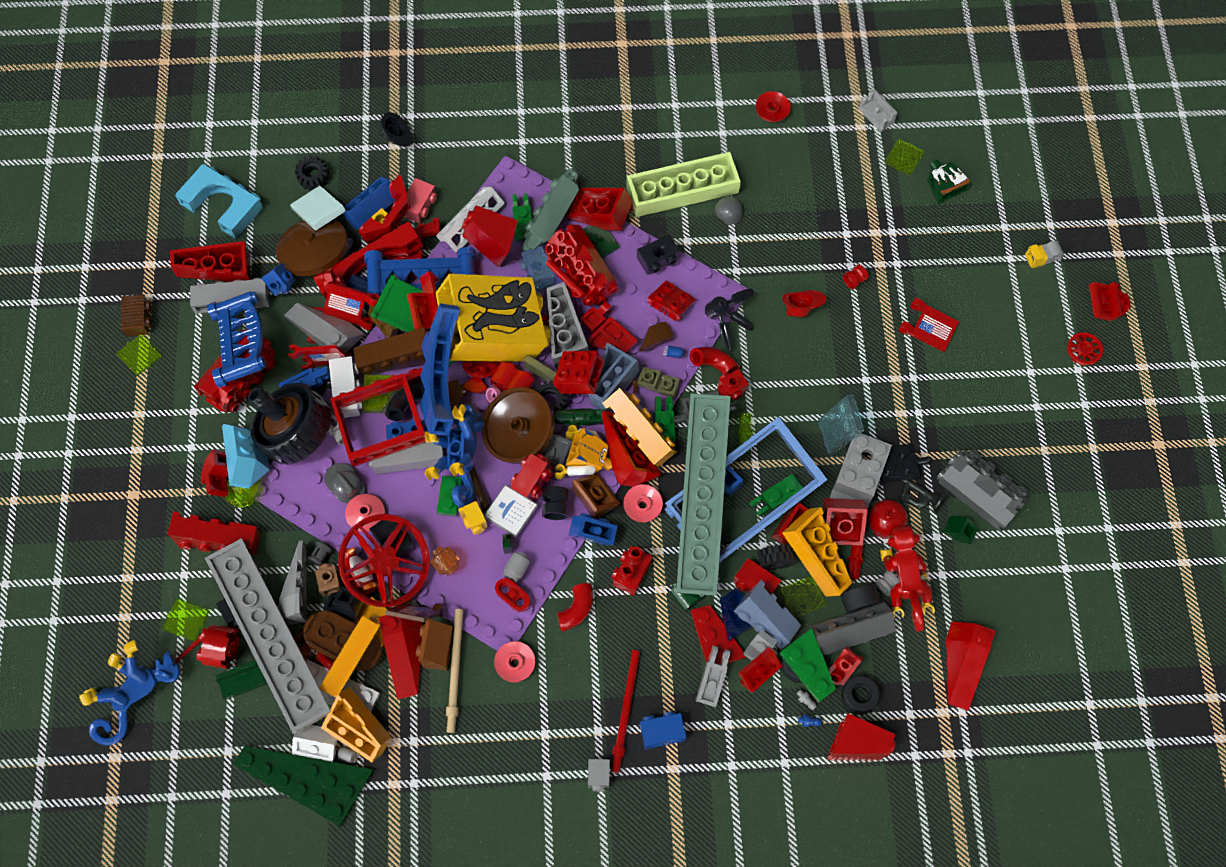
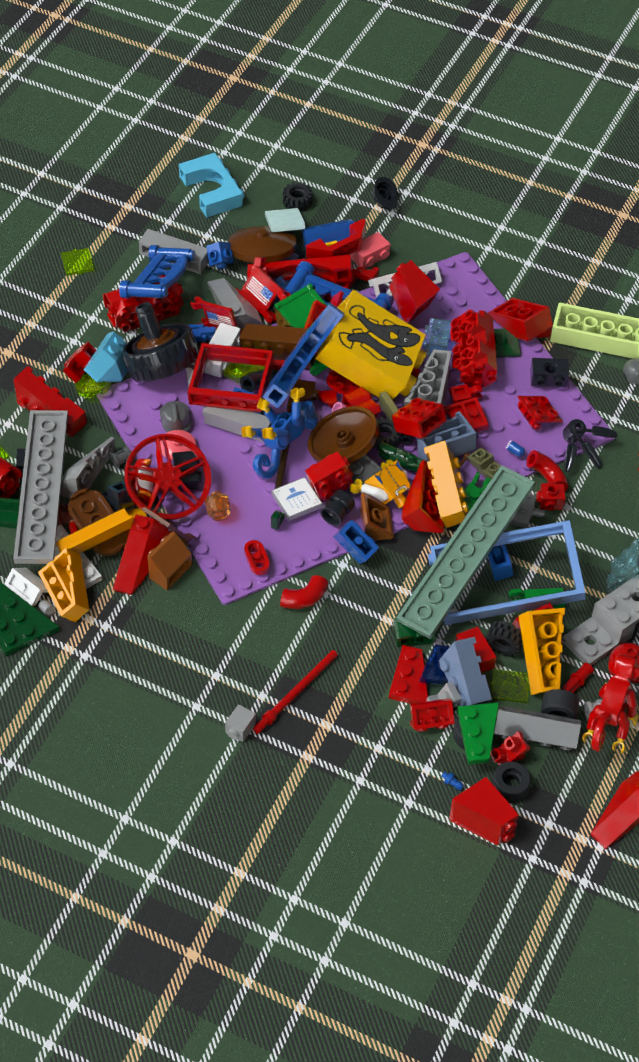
camera: 30 degrees right, 15 degrees down
reddish brown brick [121,294,152,337] -> none
red wedge [170,241,251,282] -> none
medium nougat brick [315,564,341,597] -> none
green plate [436,475,462,517] -> none
tan bar [446,609,463,733] -> none
yellow brick [458,501,487,535] -> none
coral dish [494,641,535,682] -> none
light grey brick [503,552,530,583] -> none
green hinge [512,193,532,242] -> none
sand green hinge [522,168,579,253] -> none
red bar [545,259,586,299] -> none
red brick [611,546,652,596] -> none
coral dish [623,484,663,522] -> none
blue brick [639,711,686,750] -> none
reddish brown slope [640,321,674,352] -> none
light grey hinge [696,646,730,707] -> none
clear neon green pin [737,412,753,452] -> none
light grey piece [796,689,817,710] -> none
red slope [823,498,868,546] -> none

